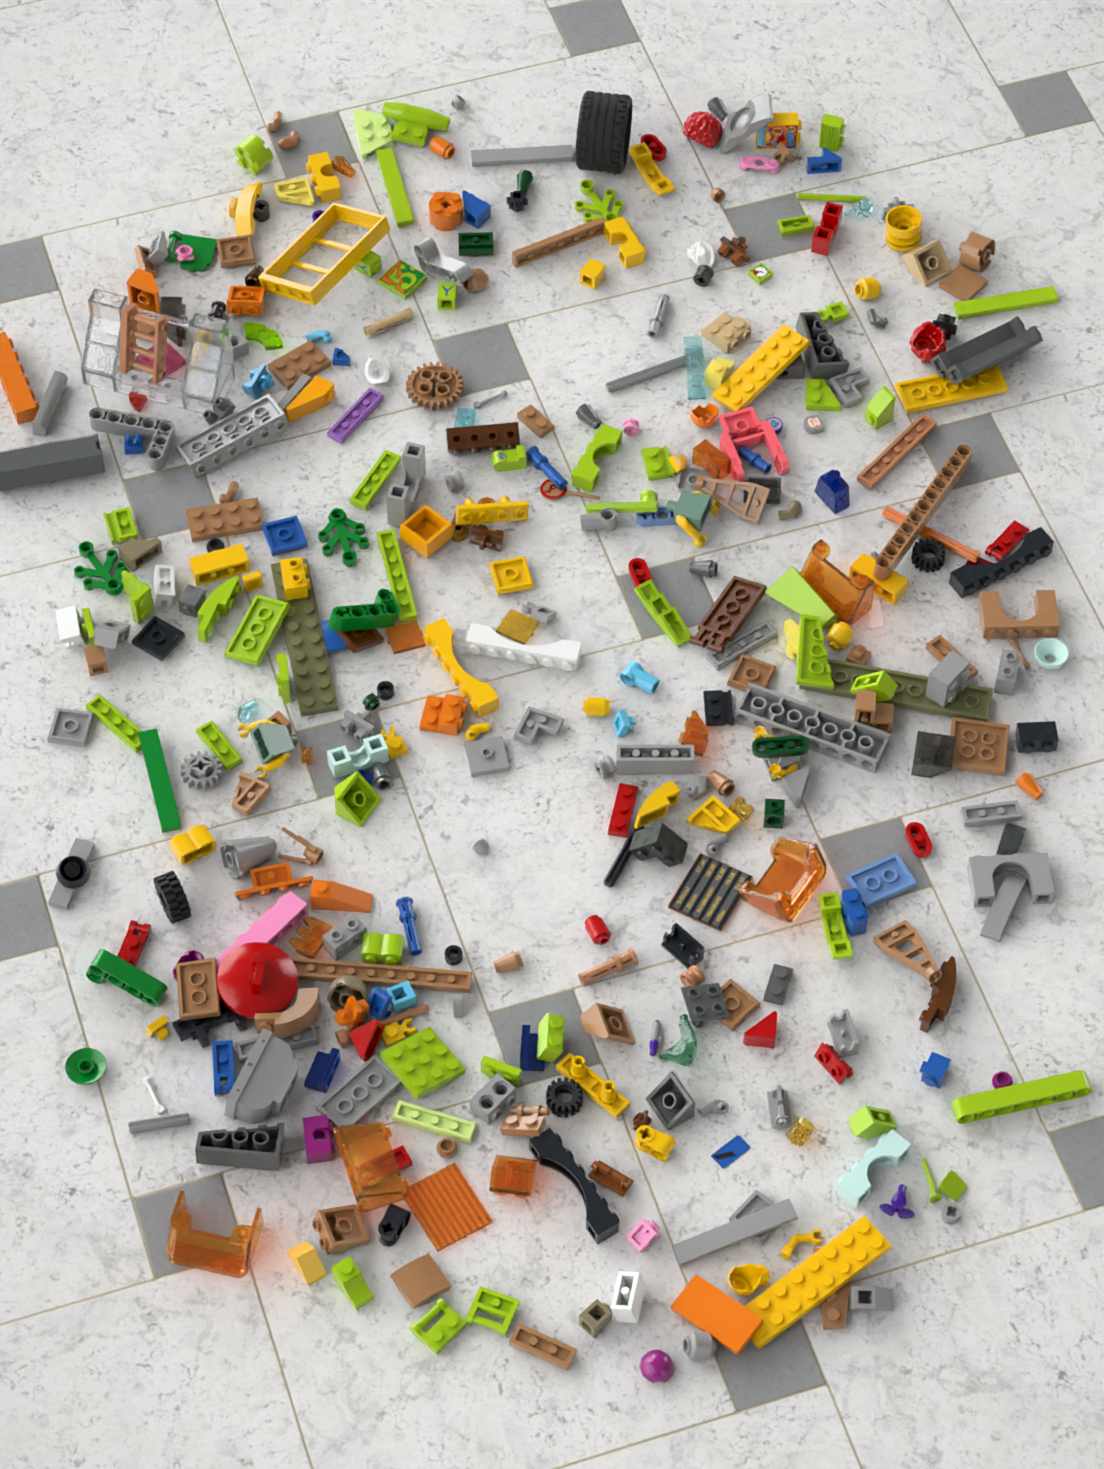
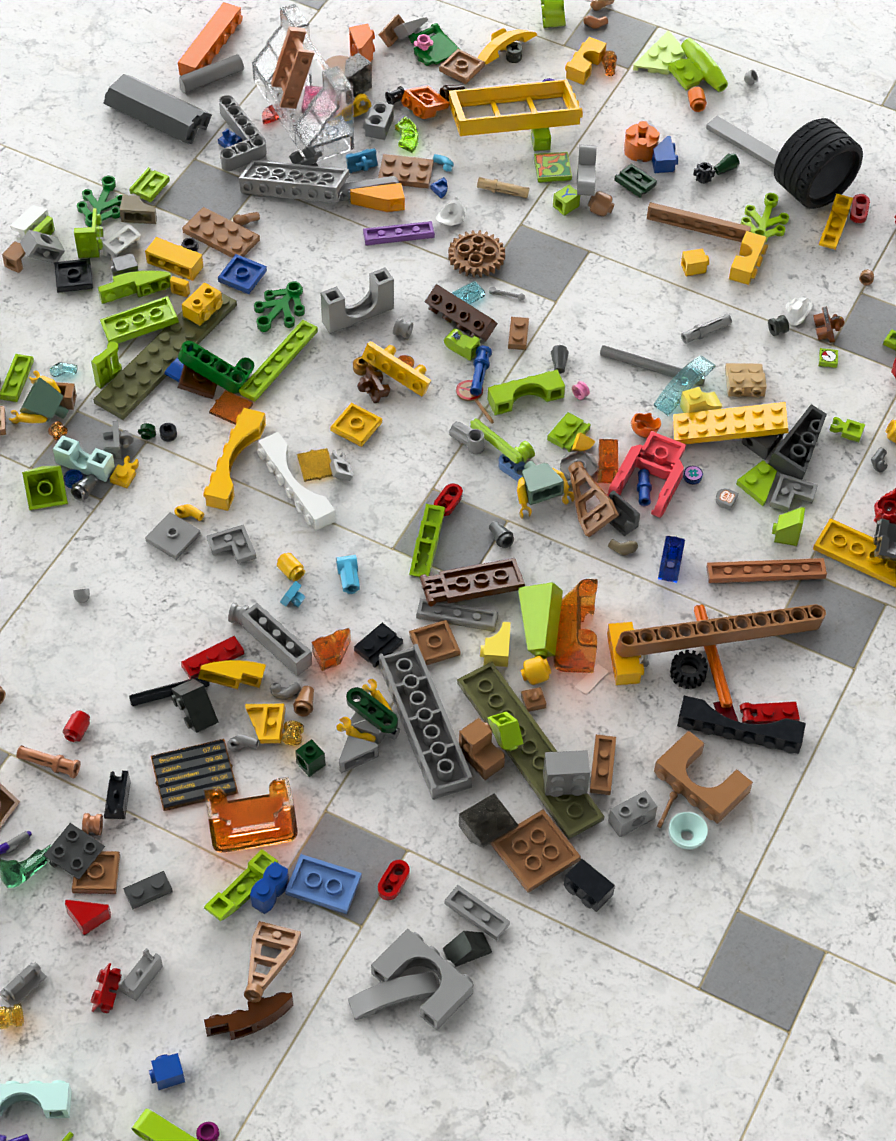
camera: 45 degrees right, 0 degrees up
light yellow wing [274,177,315,206] -> none
lime plate [349,450,401,511] -> none
lime tile [376,148,414,227] -> none
light orange piece [400,504,452,559] -> none
orange plate [419,694,468,736] -> none
lime wing [795,614,834,690] -> none
lime slope [848,1105,898,1139] -> none
orange cone [1016,771,1044,800] -> none

